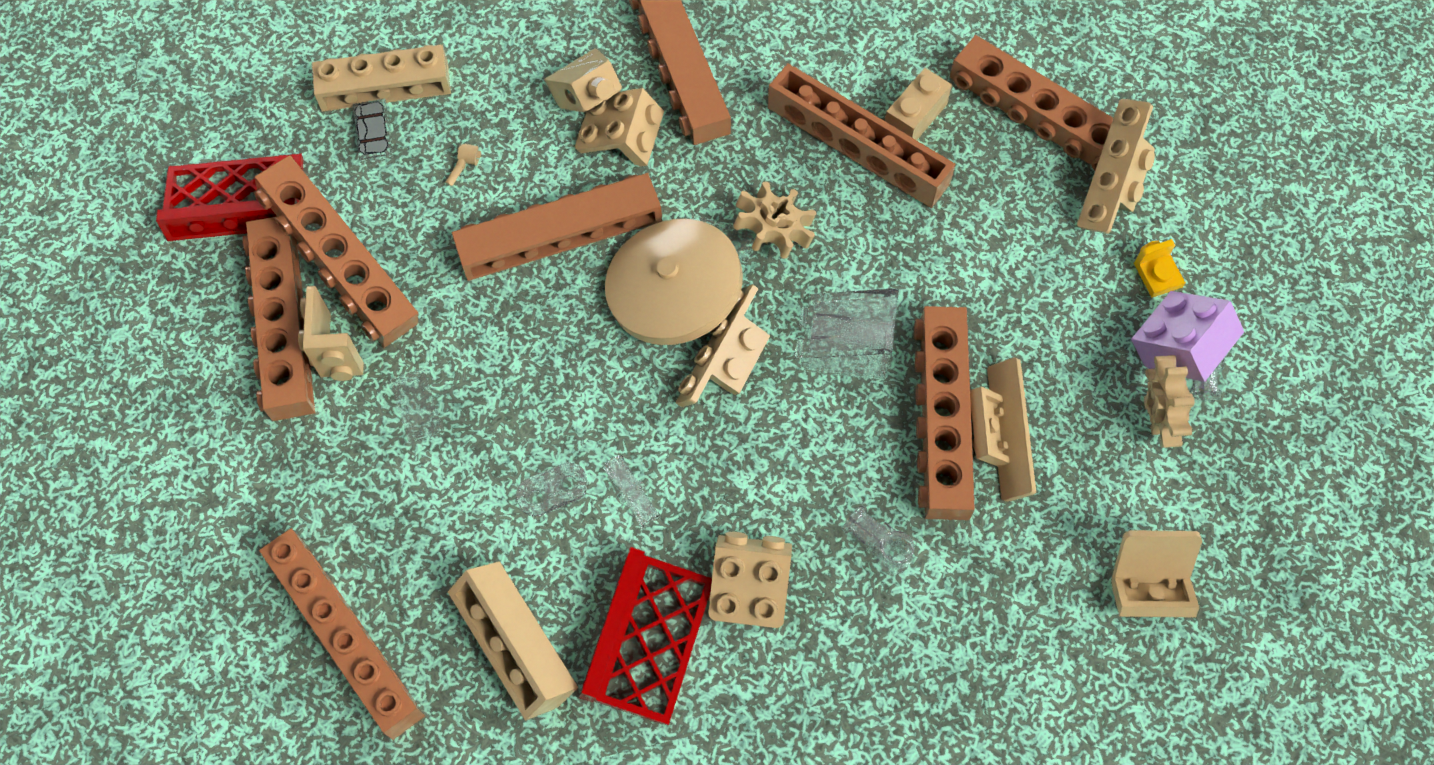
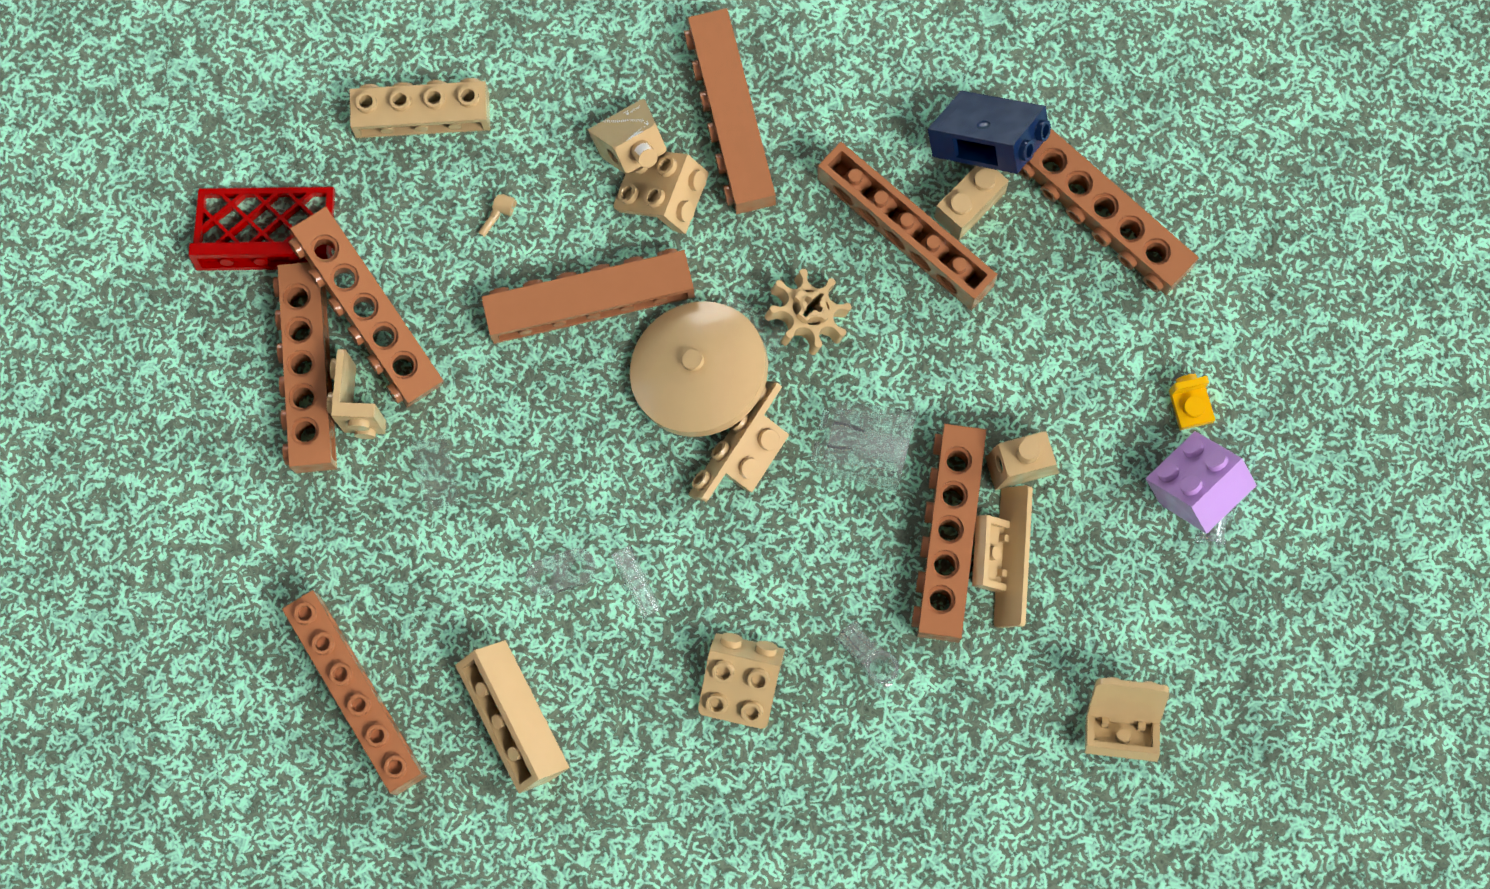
camera: 10 degrees right, 10 degrees up
tile [353,99,394,164] -> none
red fence [579,547,712,726] -> none
tan bracket [1077,99,1155,234] -> none
tan gear [1144,355,1195,448] -> none
none -> dark blue piece [928,90,1051,174]
none -> tan torso [985,431,1059,490]

